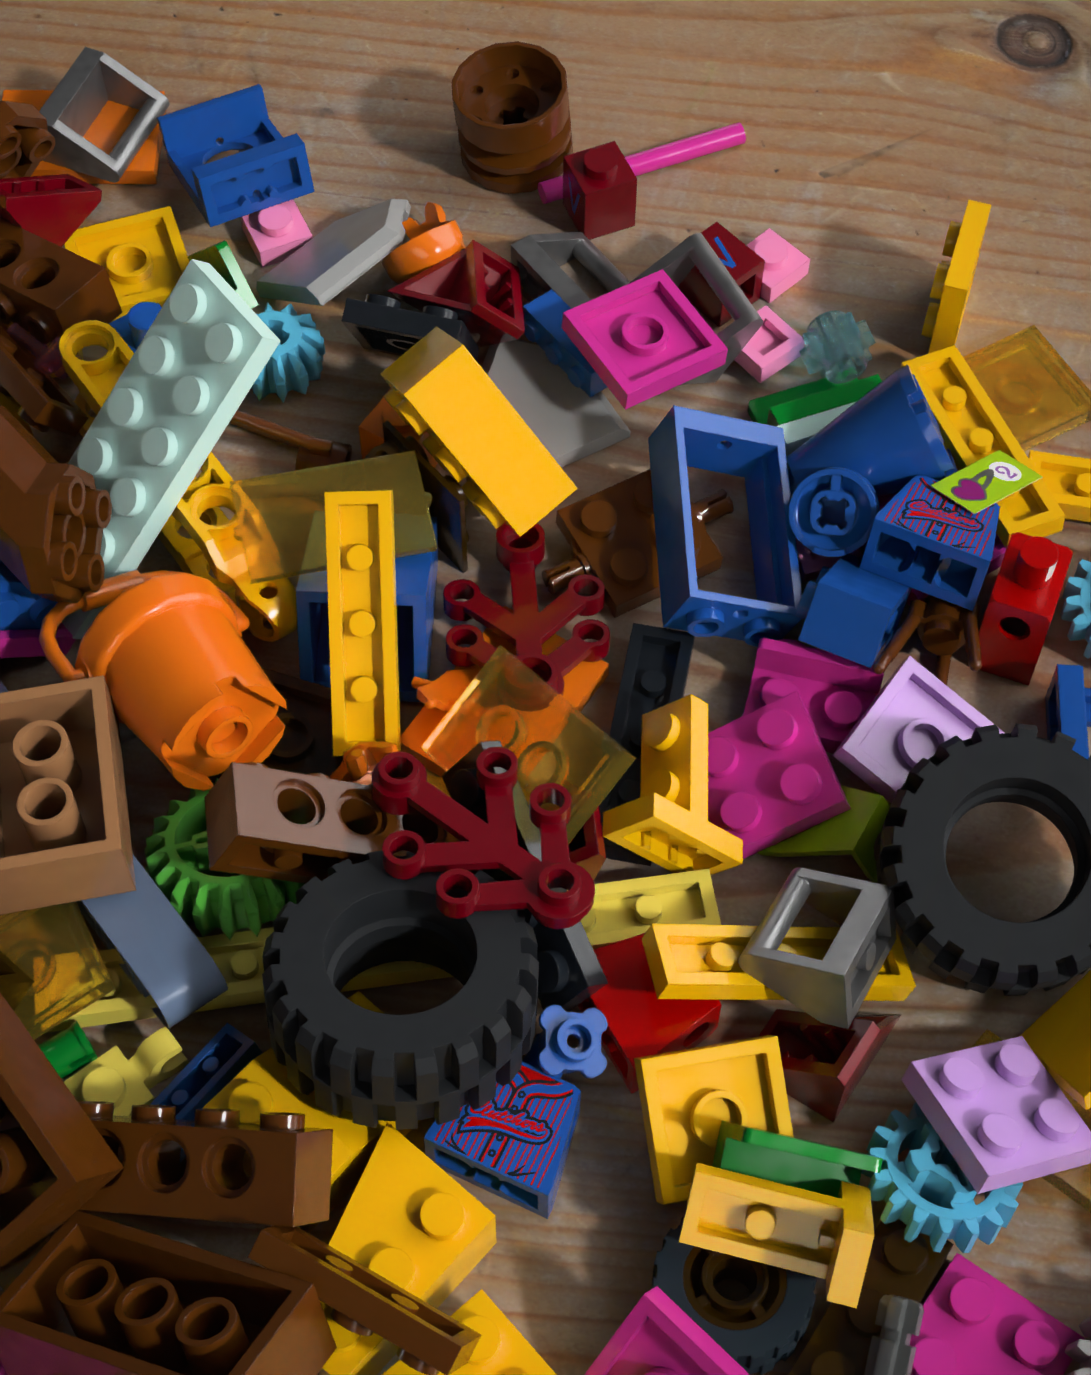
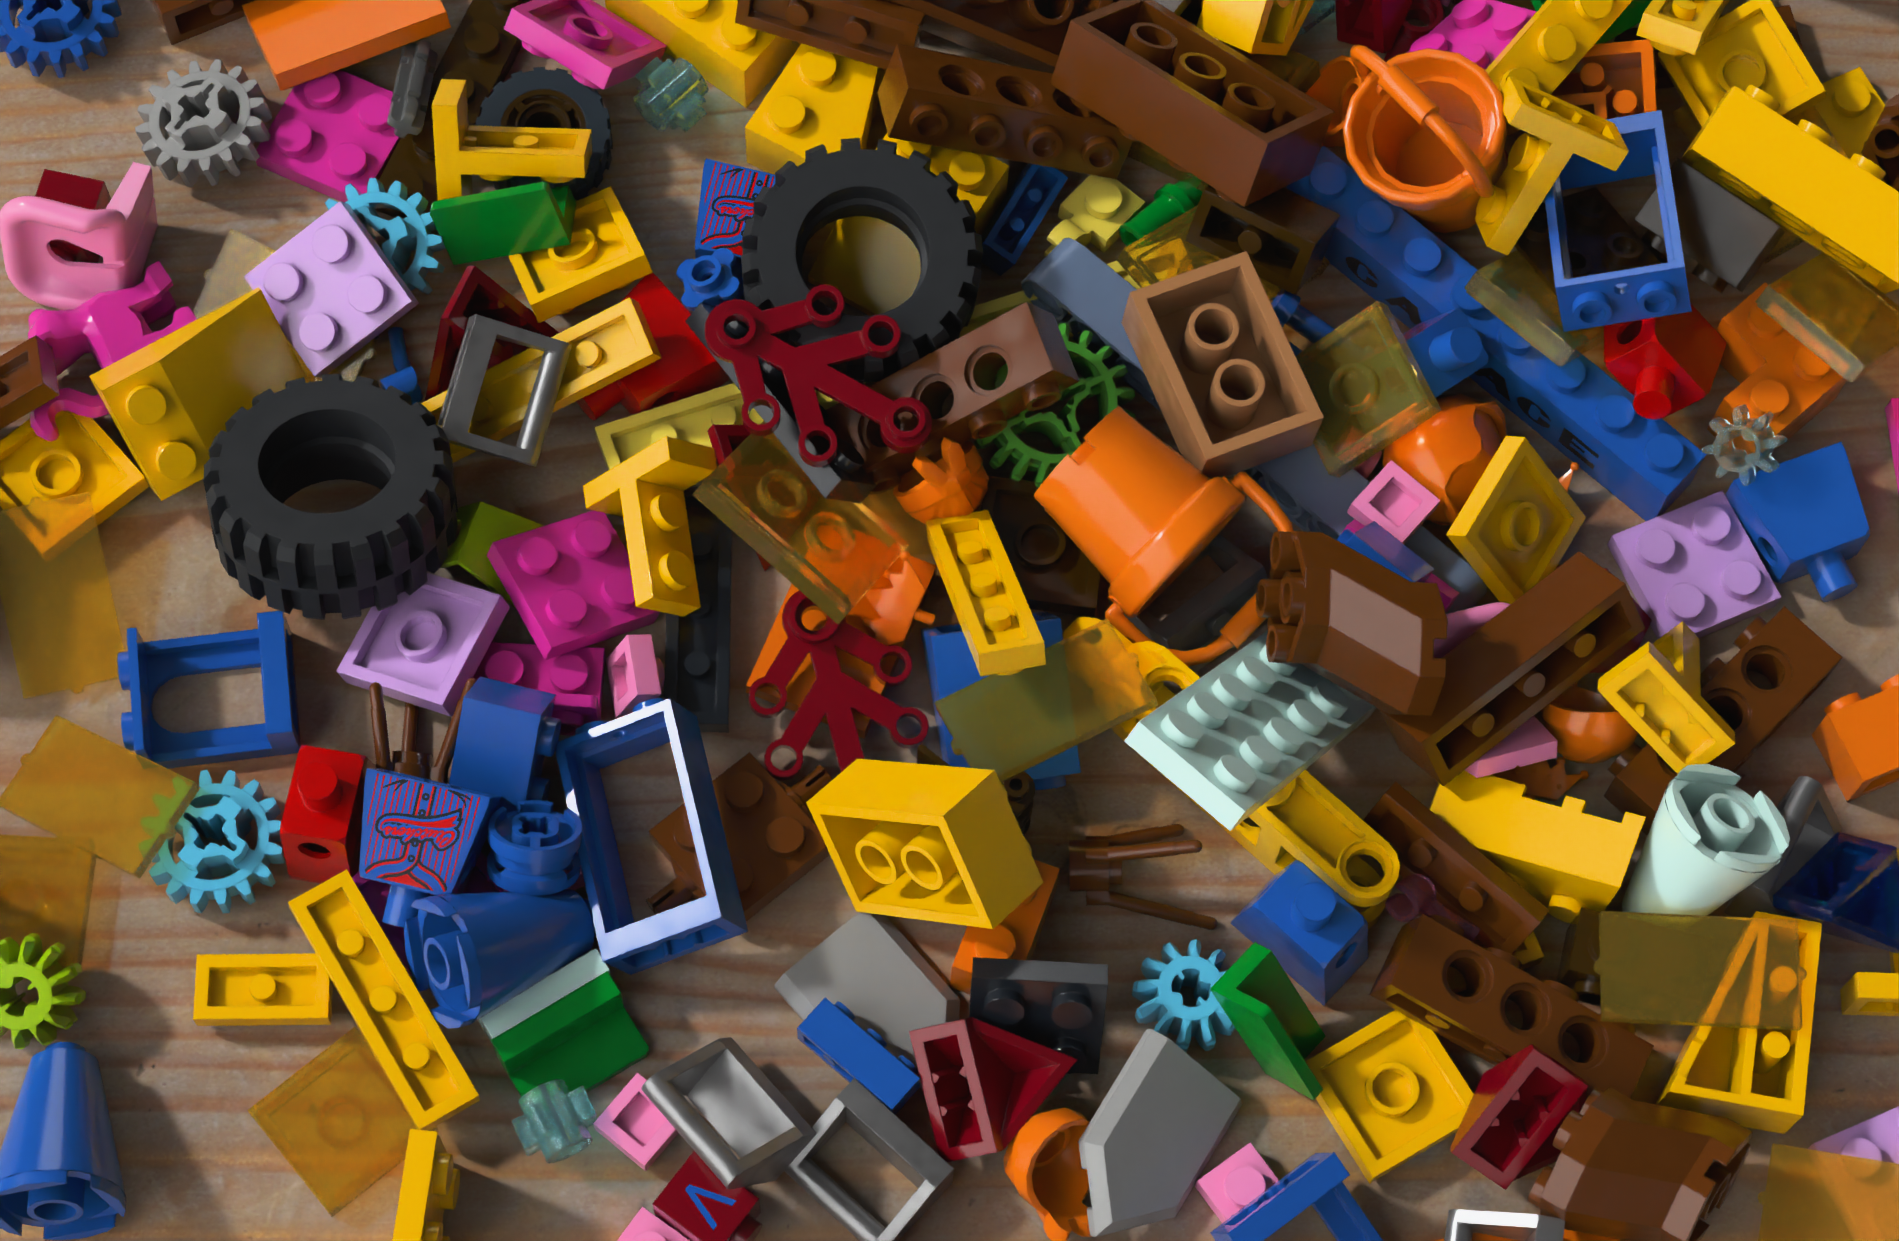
camera: 165 degrees right, 10 degrees up
dark pink plate [562,269,728,410] -> none
lime sticker [930,450,1043,514] -> none
none -> blue hand [380,327,423,405]
none -> bright pink plate [606,634,665,719]
none -> clear light blue gear [633,57,709,133]

